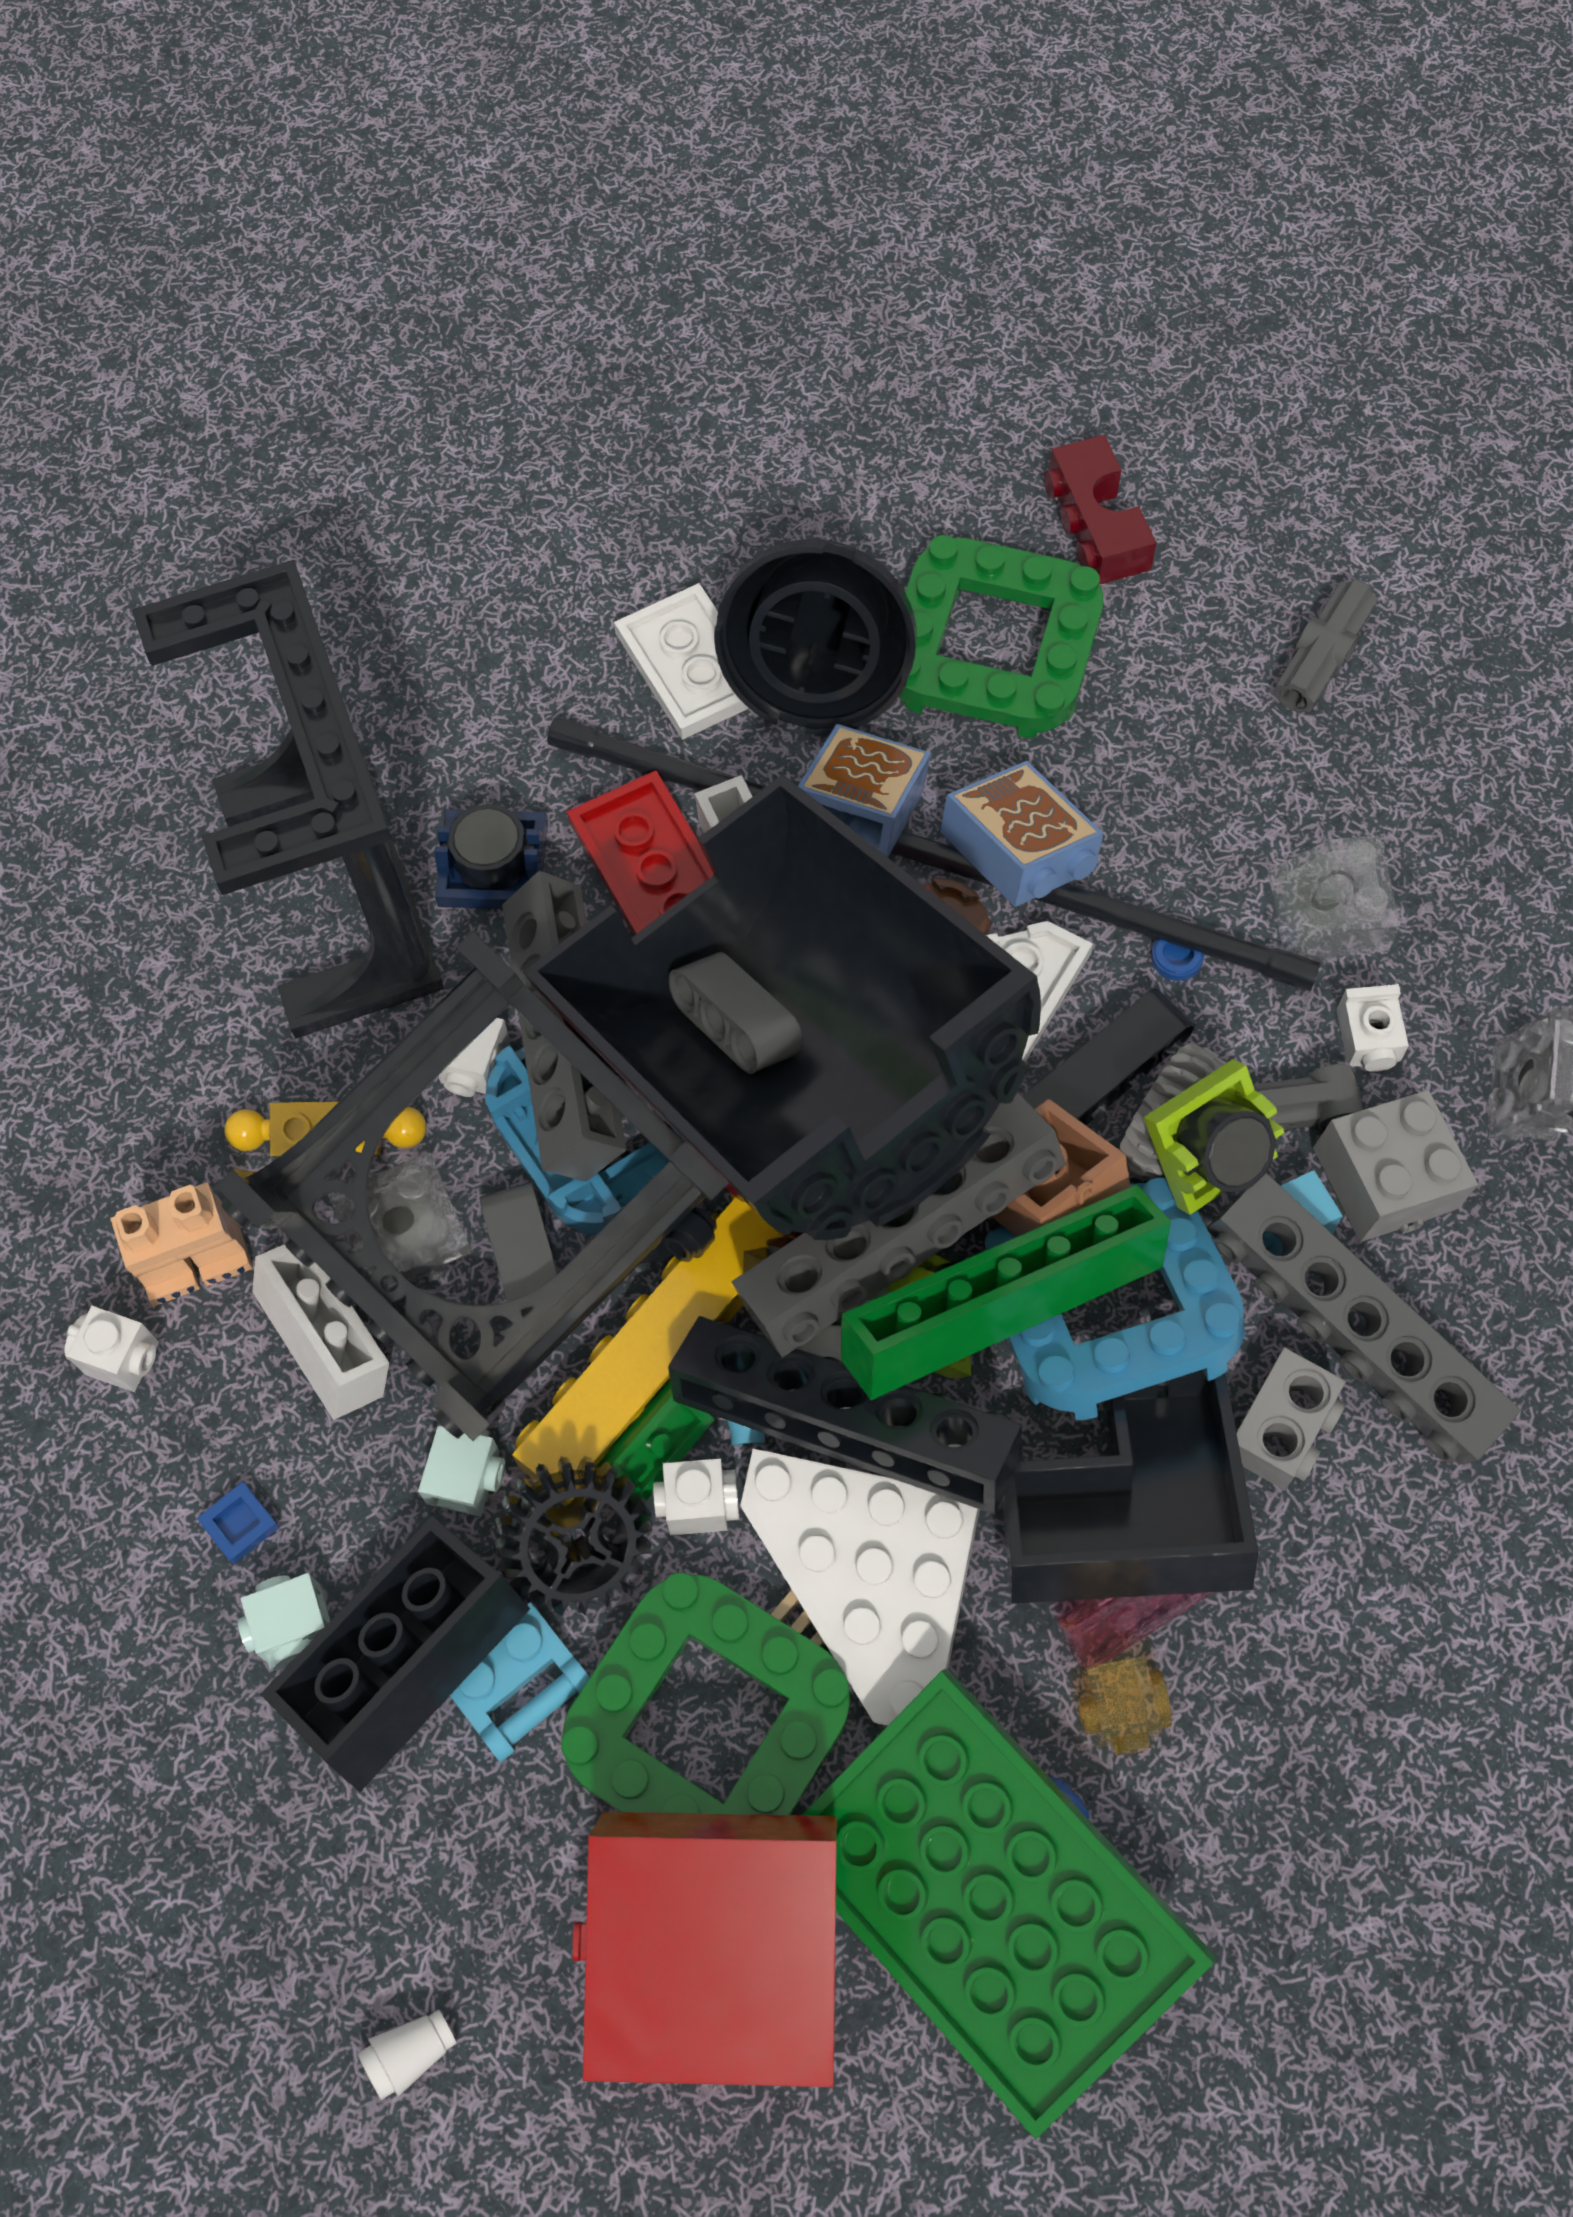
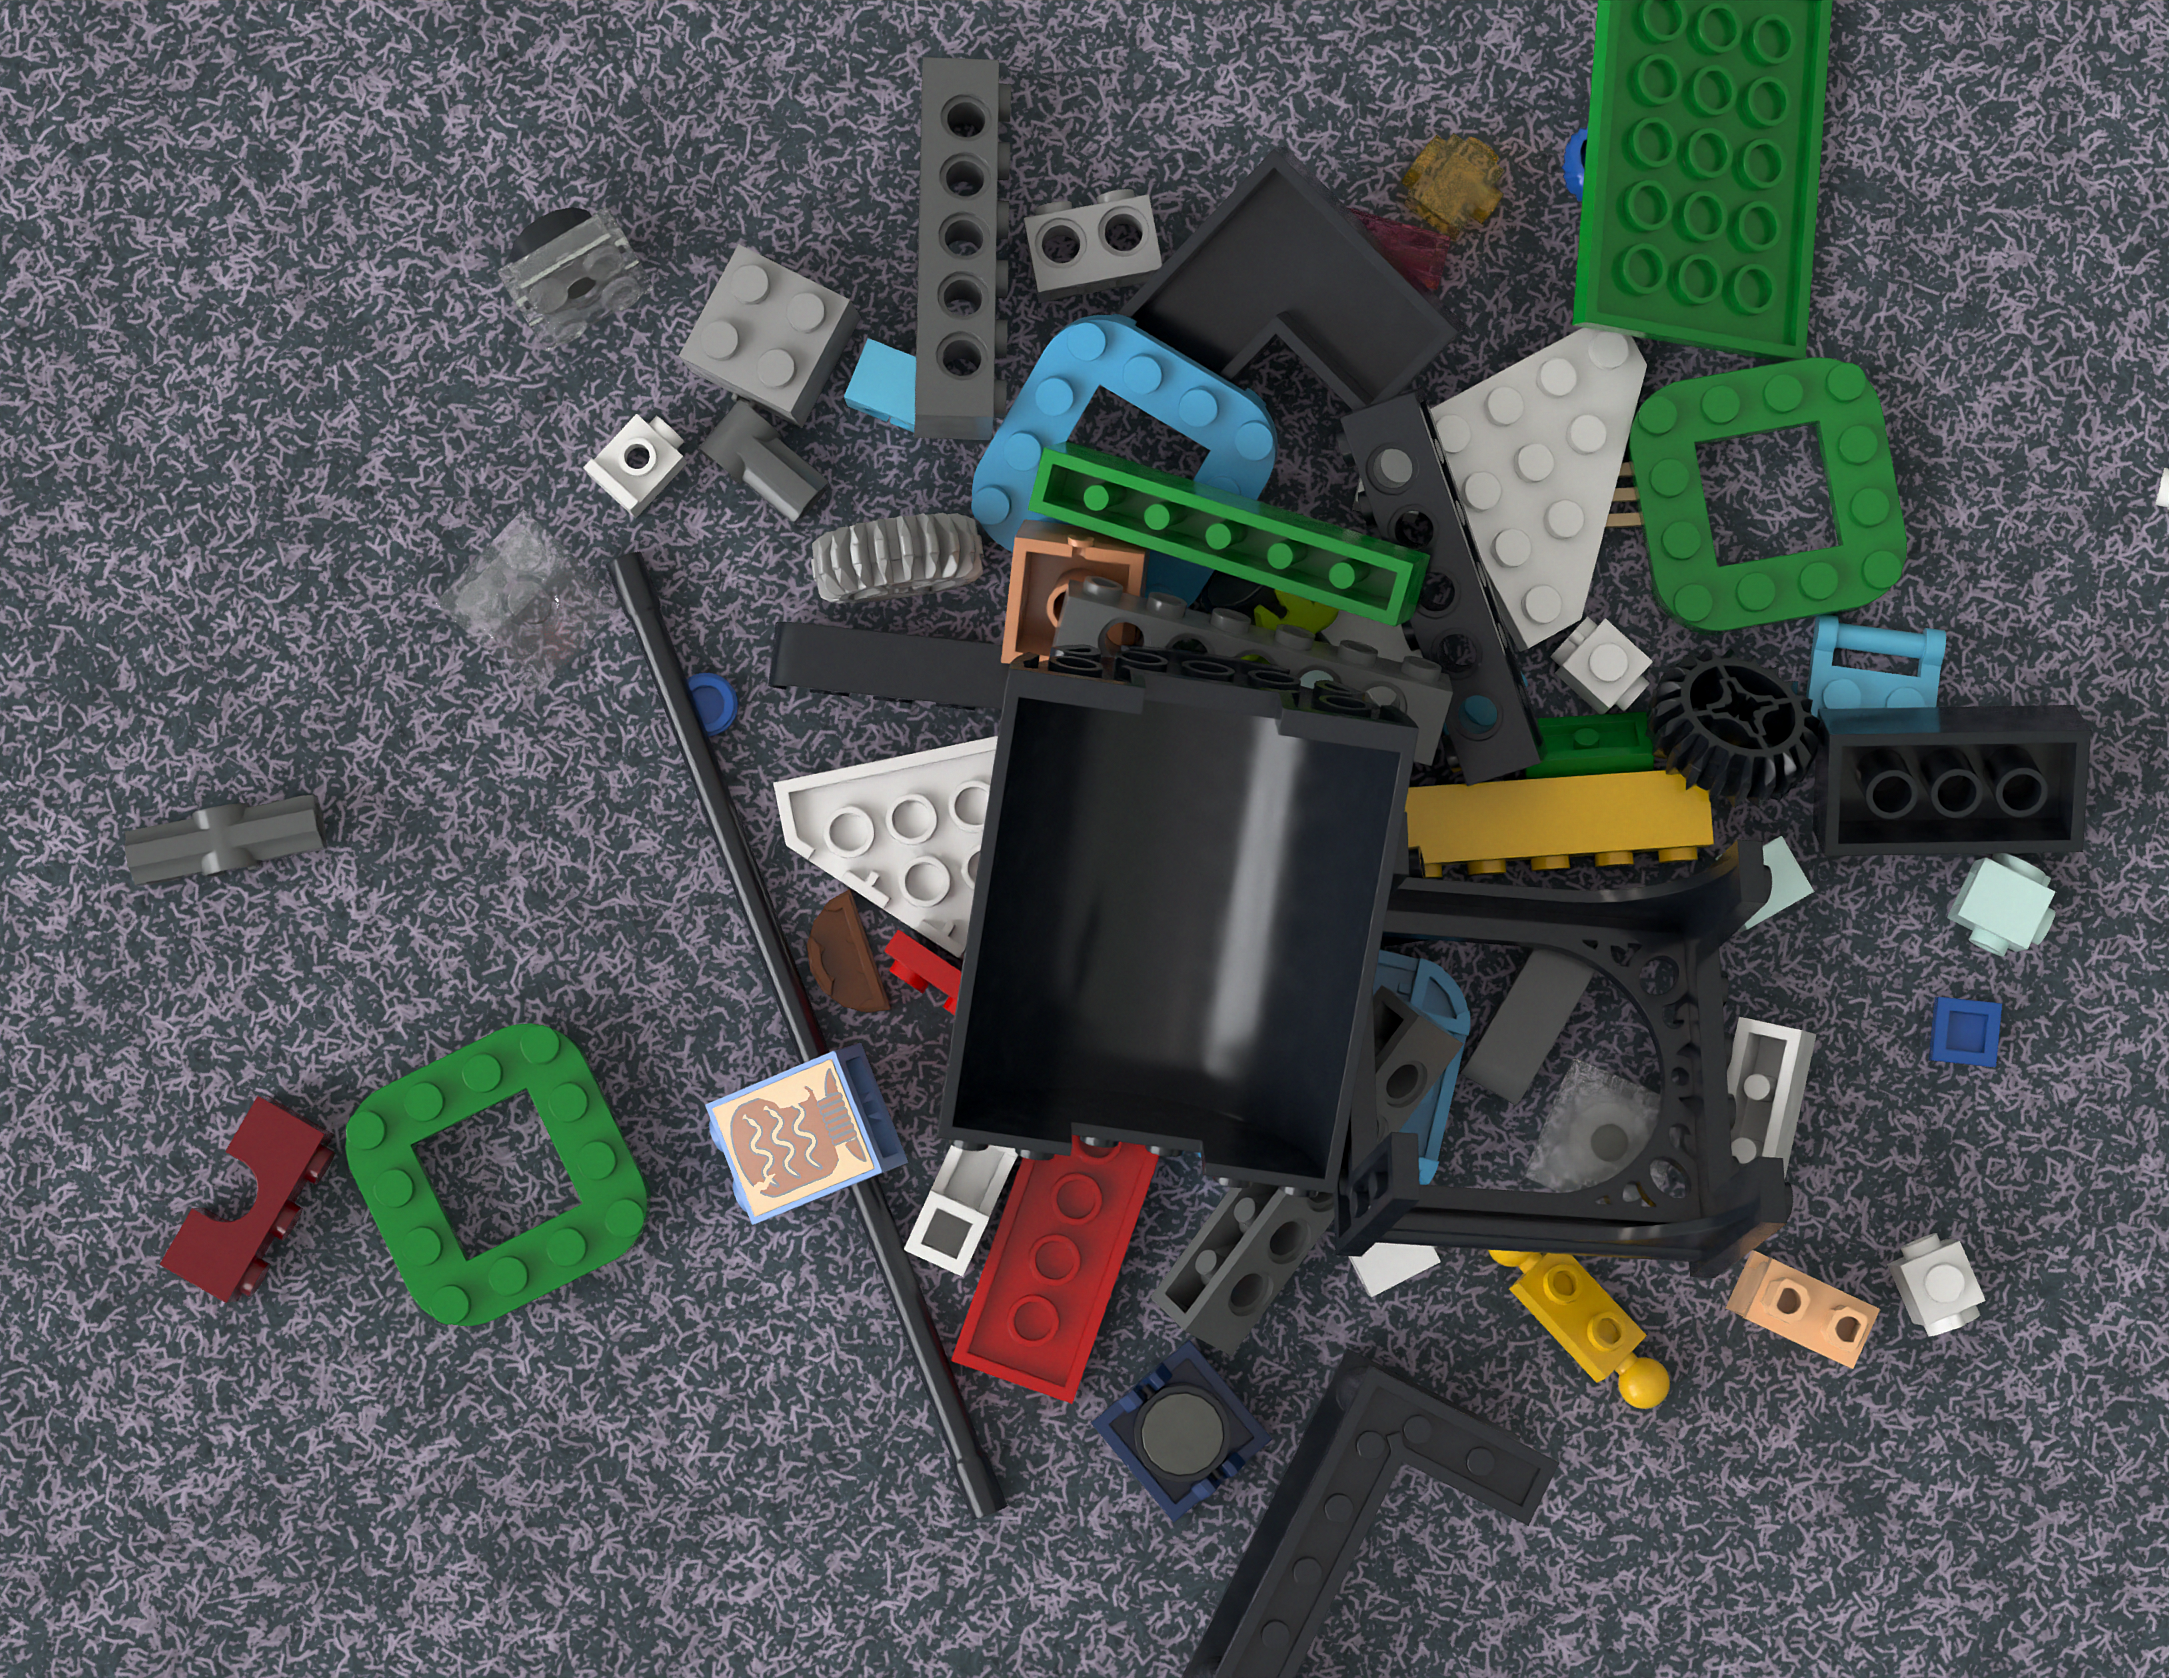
camera: 135 degrees left, 20 degrees up
red container [572,1811,837,2087] -> none
white plate [614,583,749,740] -> none
dark grey beam [669,952,804,1074] -> none
black cone [714,539,917,735] -> none
brick [940,761,1104,907] -> none
piece [1143,1059,1285,1215] -> none

